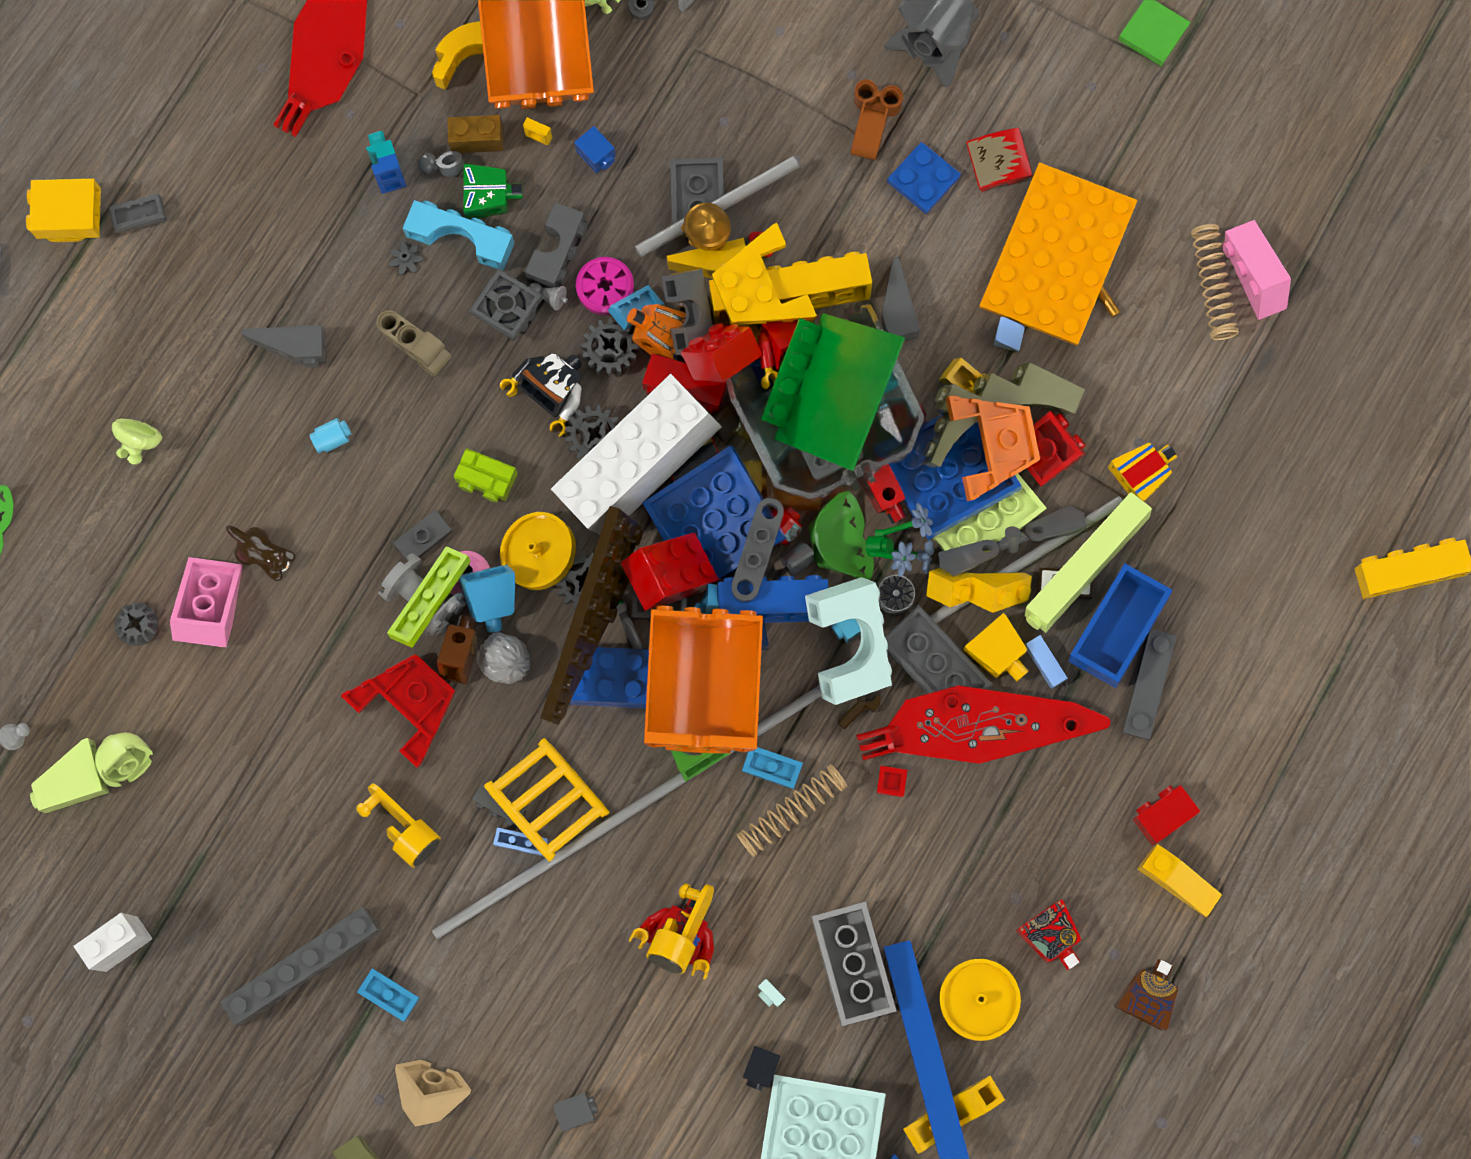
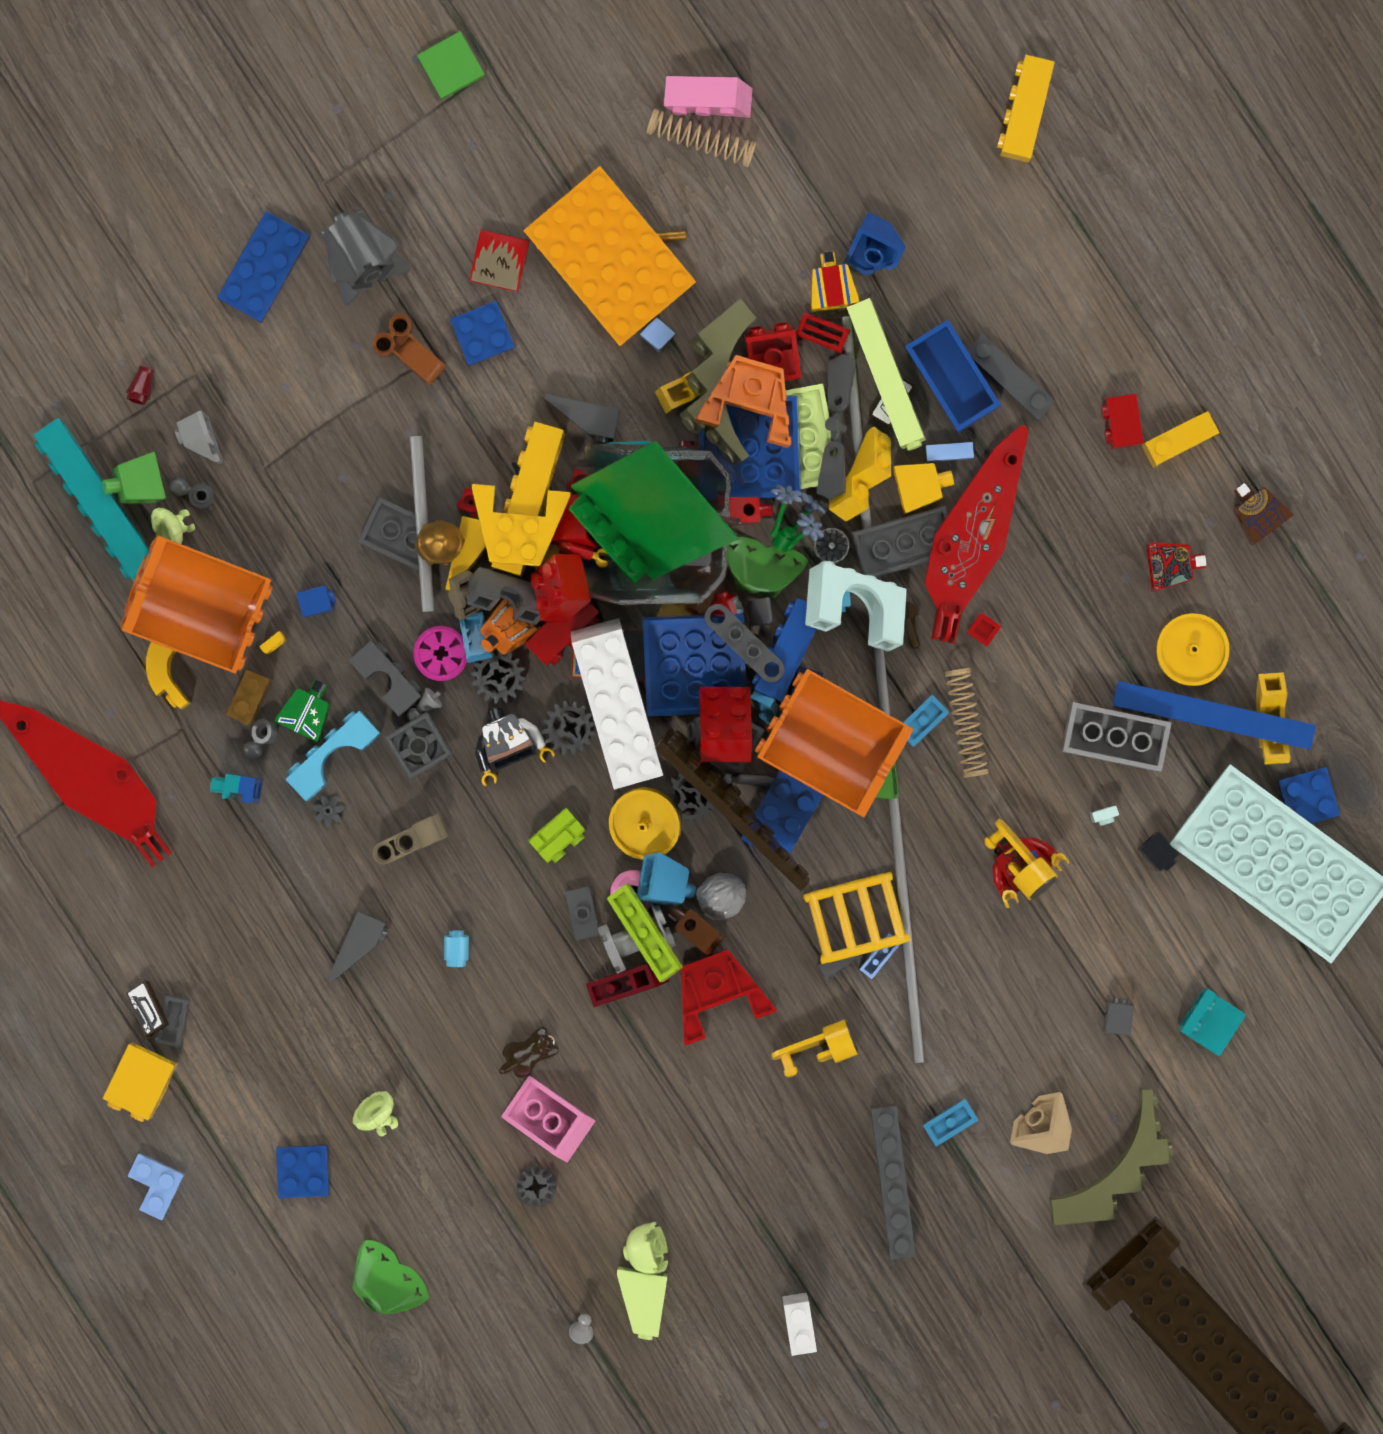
camera: 65 degrees left, 10 degrees up
none -> tile [126,980,169,1037]
none -> blue plate [276,1145,329,1198]
none -> dark tan piece [448,570,480,621]
none -> dark red slope [586,962,669,1007]
none -> red tile [796,312,851,354]
none -> blue slope [843,212,906,275]

